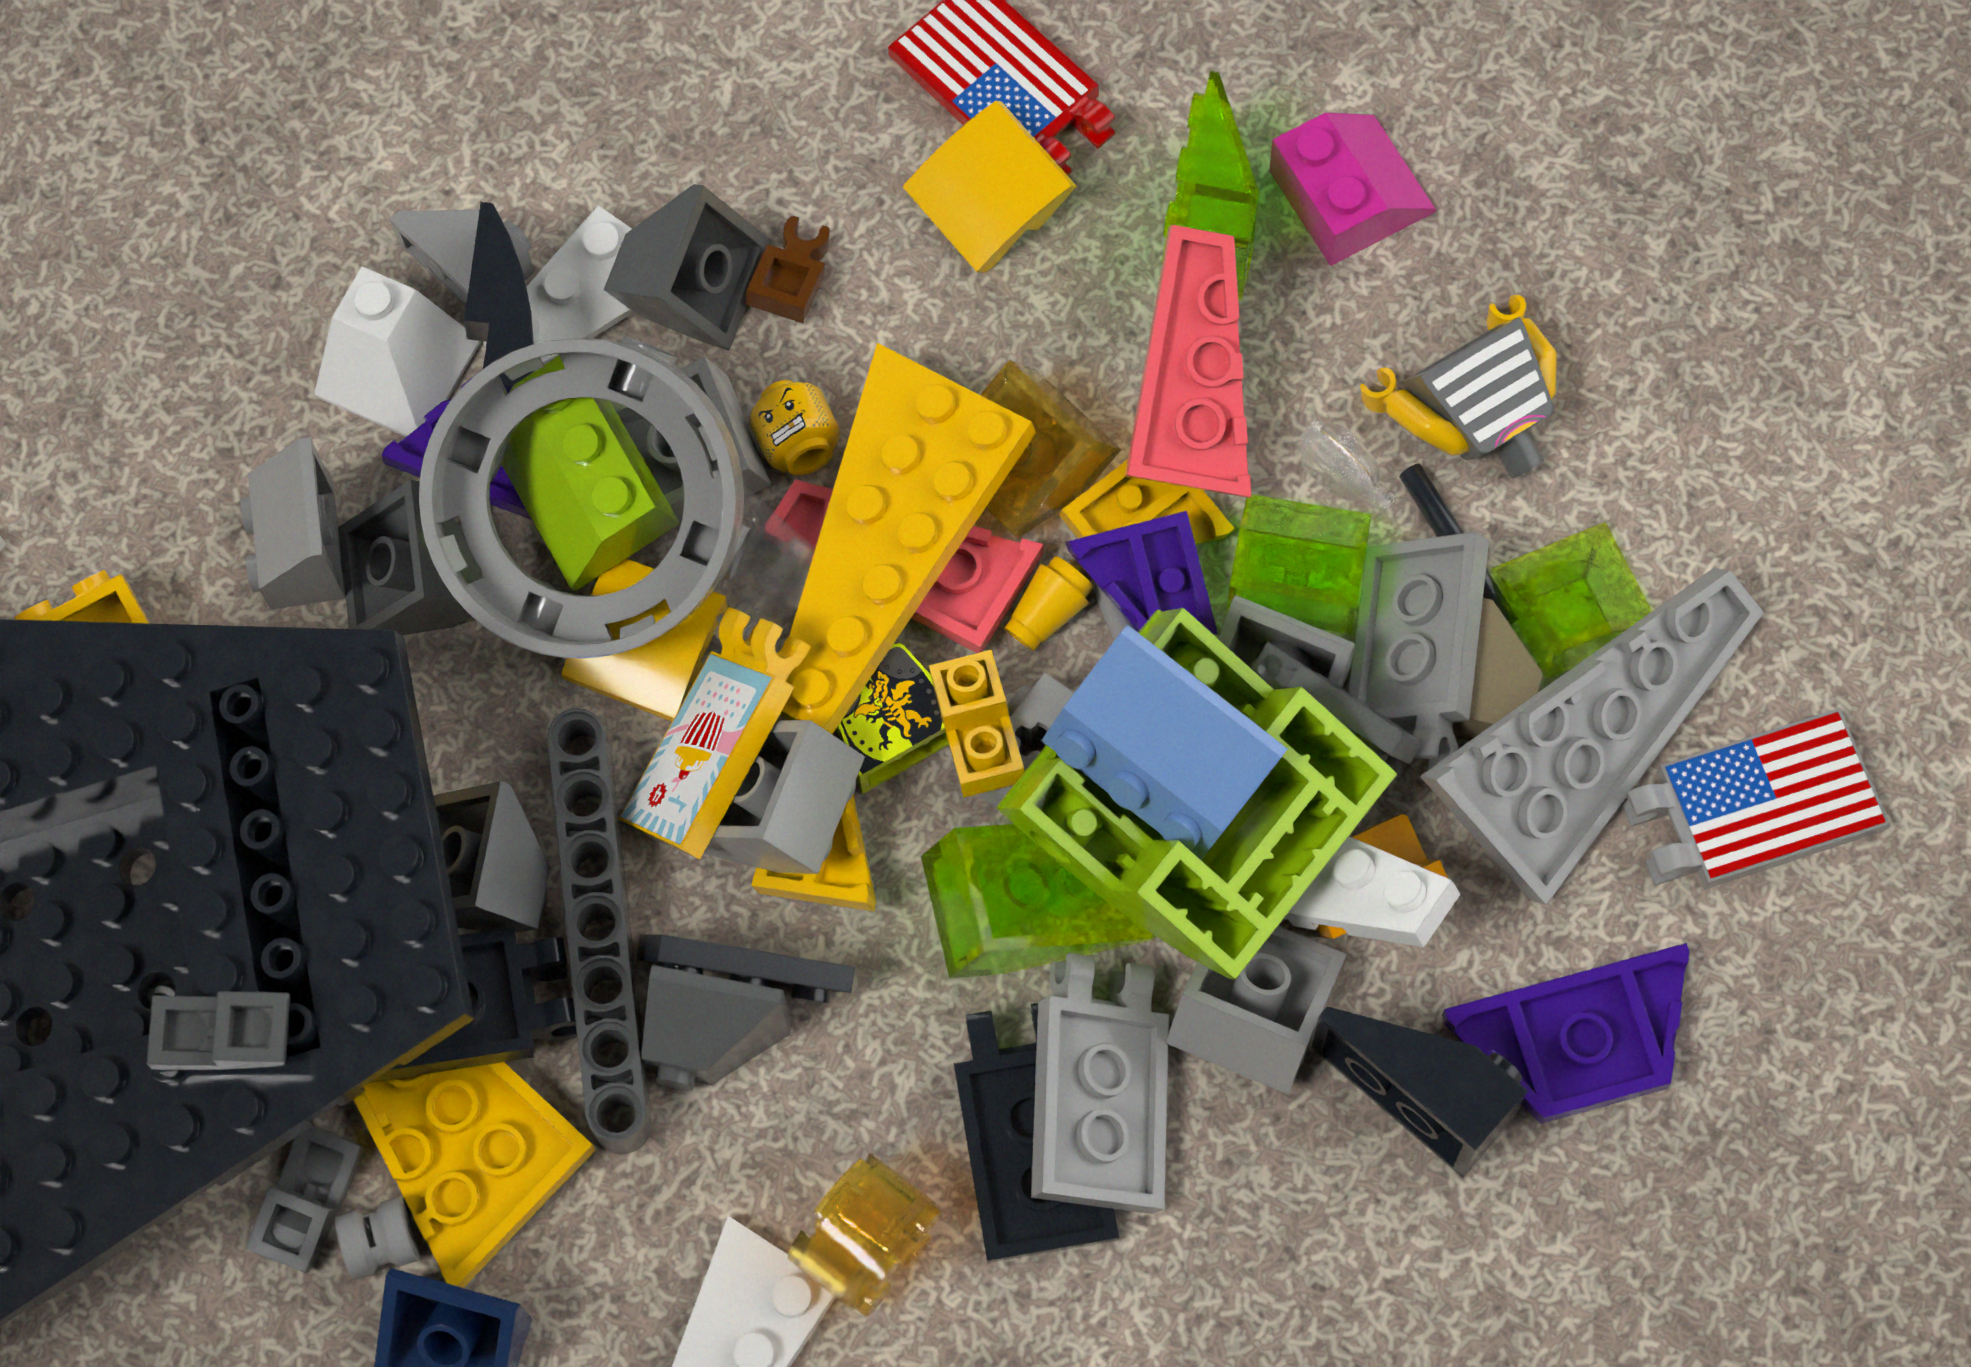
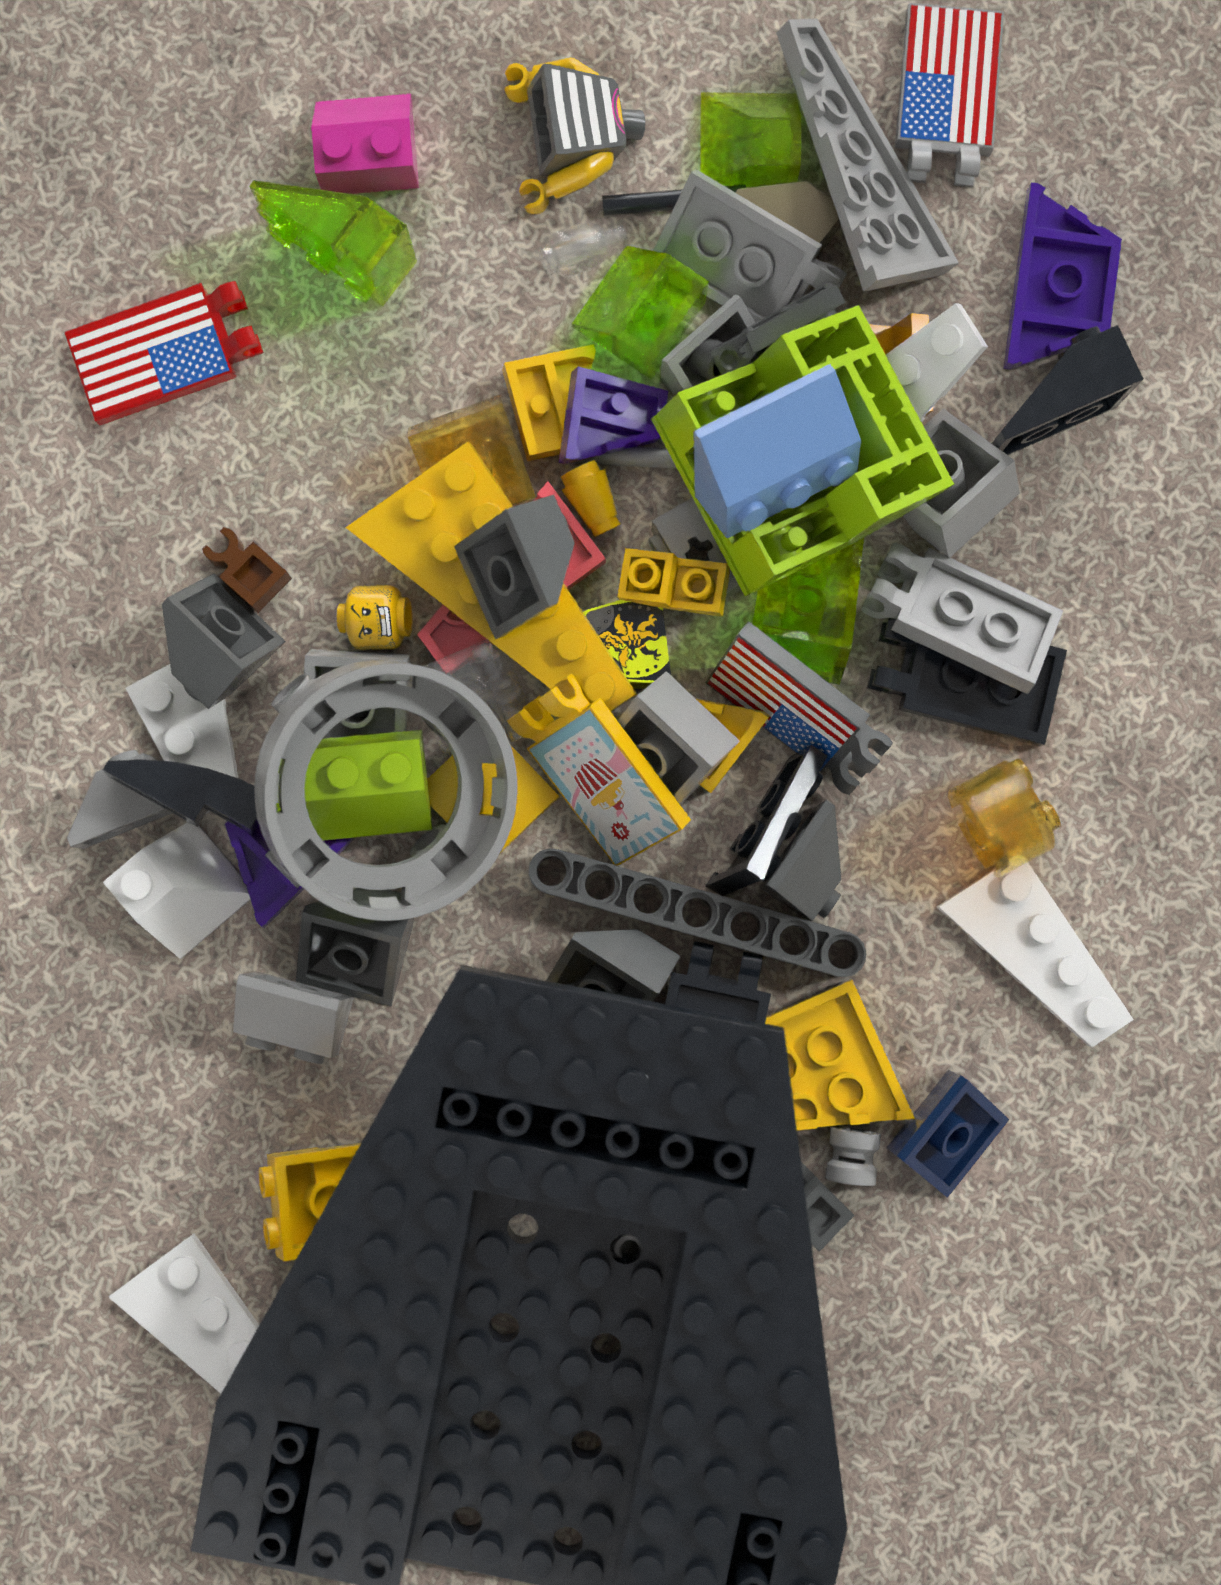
camera: 70 degrees left, 15 degrees up
dark grey slope [147,992,290,1070] -> none
yellow slope [902,101,1077,273] -> none
coral wing [1125,225,1252,498] -> none
none -> dark grey slope [454,495,575,640]
none -> tile [705,621,893,795]

